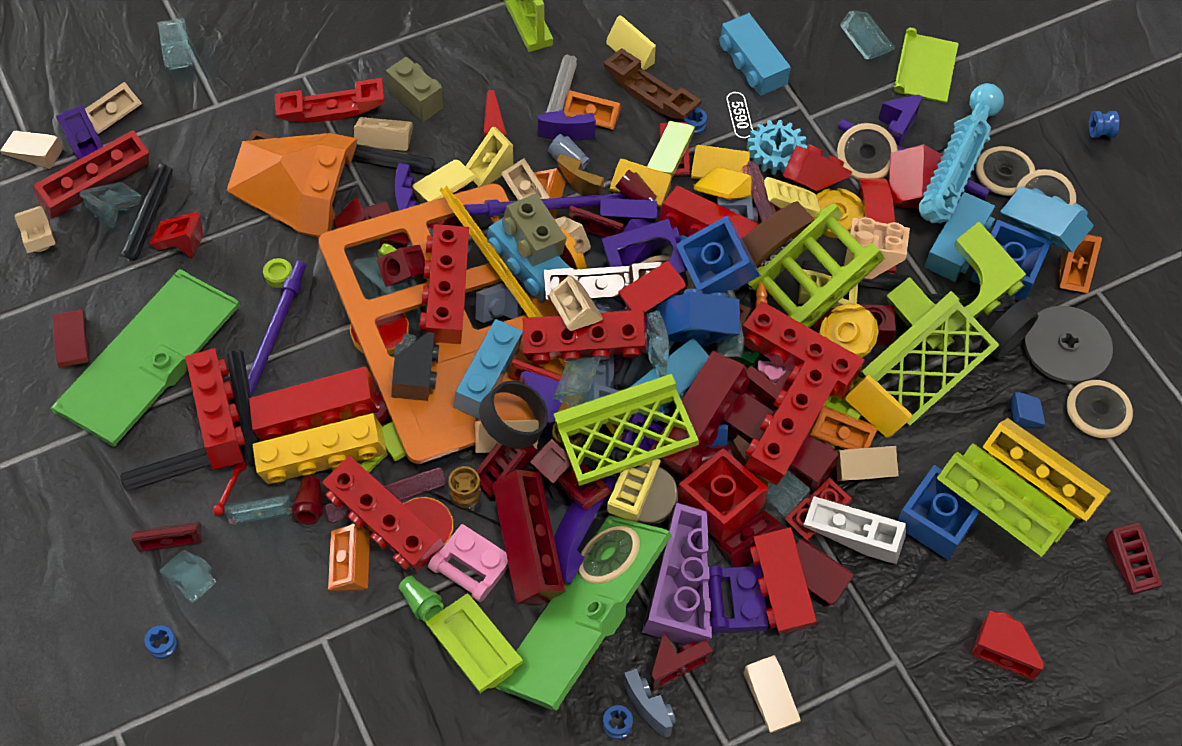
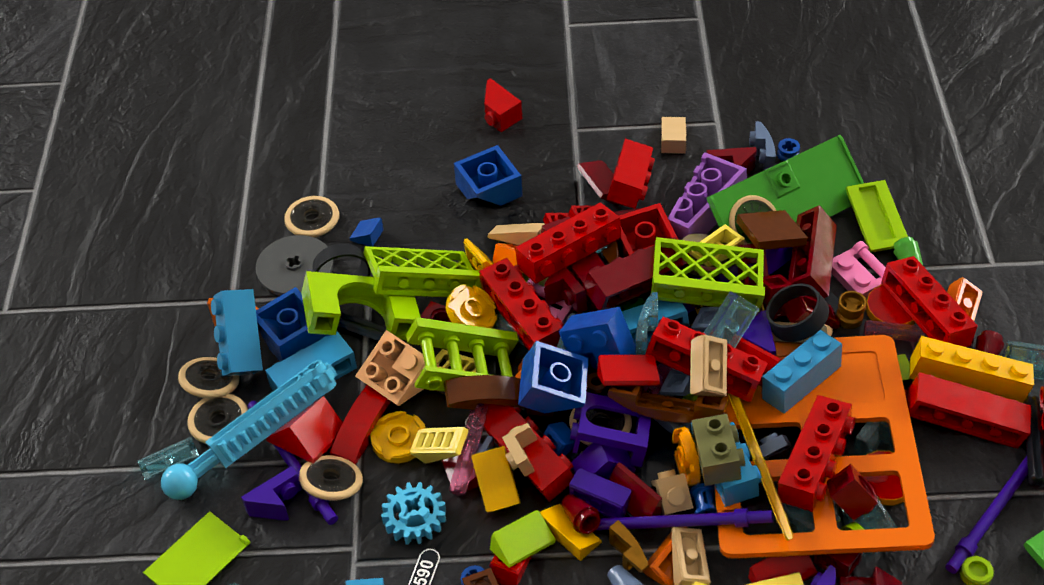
camera: 150 degrees left, 10 degrees down
black slope [391,332,439,401] -> none
yellow slope [691,145,750,180] -> none
dark purple plate [708,566,768,633] -> none
red slope [782,145,852,191] -> none
white slope [804,496,906,564] -> none
lime fence [937,443,1076,557] -> none
yellow brick [983,418,1111,522] -> none
blue wheel [1089,111,1119,138] -> none
dark red slope [1105,523,1162,595] -> none
none -> clear light blue slope [137,437,199,480]
none -> tan bracket [502,423,537,476]
none -> reddish brown tile [736,210,808,250]

